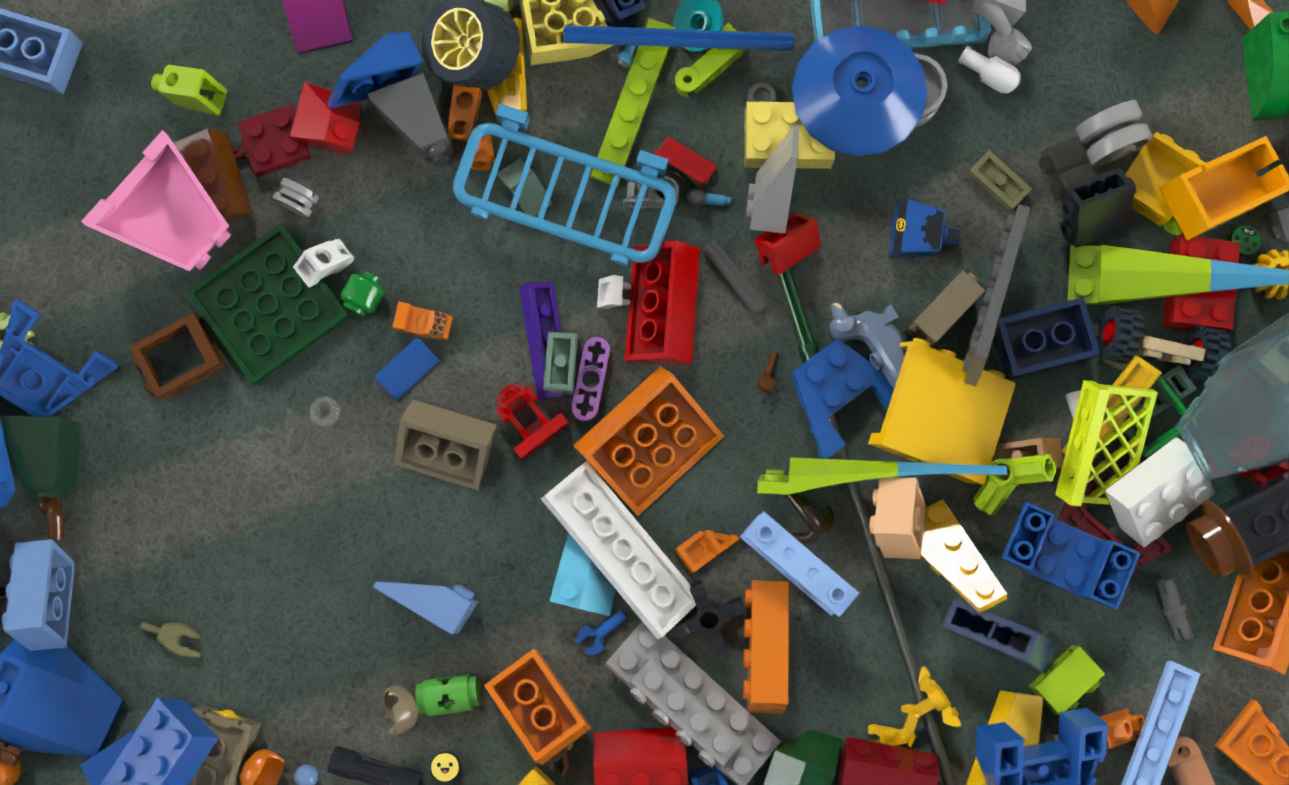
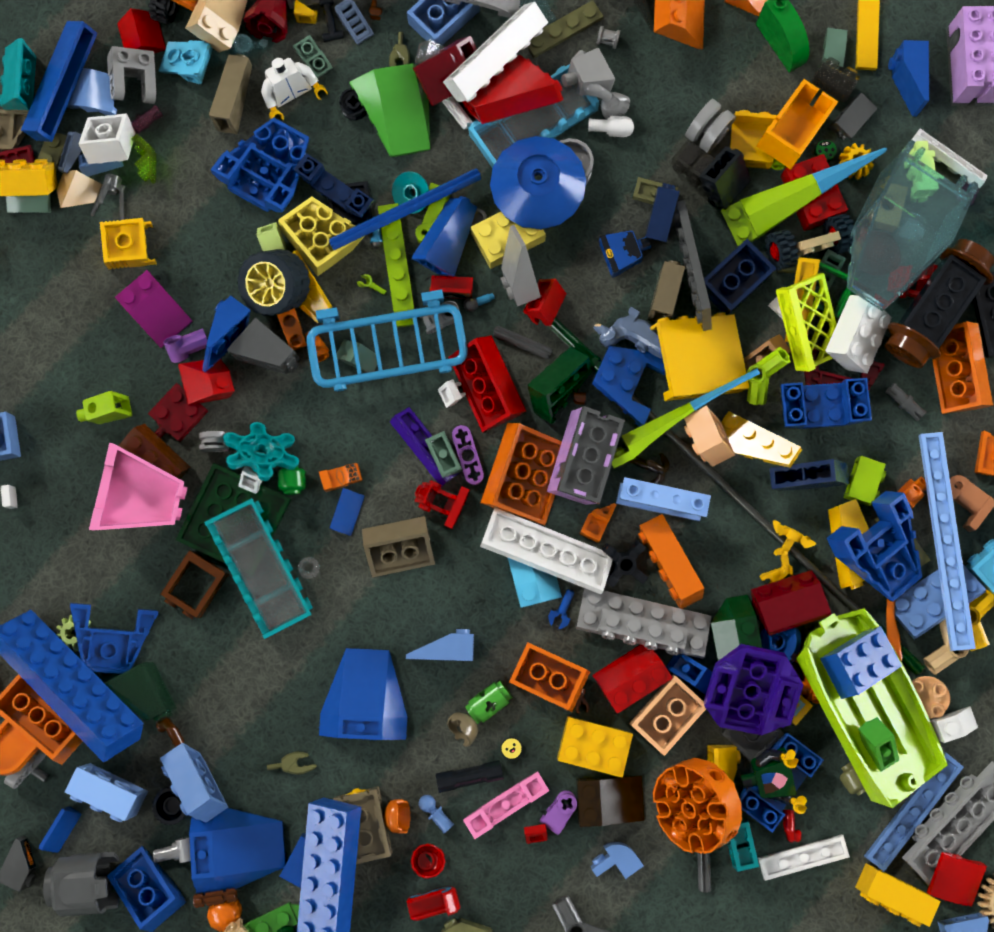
camera: 30 degrees left, 0 degrees up
none -> white tile [1,485,18,509]
none -> medium lavender piece [163,329,208,363]
none -> clear window [204,498,313,639]
none -> teal plate [223,422,299,481]
none -> blue wedge [319,648,408,740]
none -> lime hand [357,274,386,295]
none -> blue slope [412,196,477,276]
none -> dark green wedge [527,347,592,424]
none -> dark grey piece [547,406,625,505]
none -> dark blue brick [645,183,680,242]

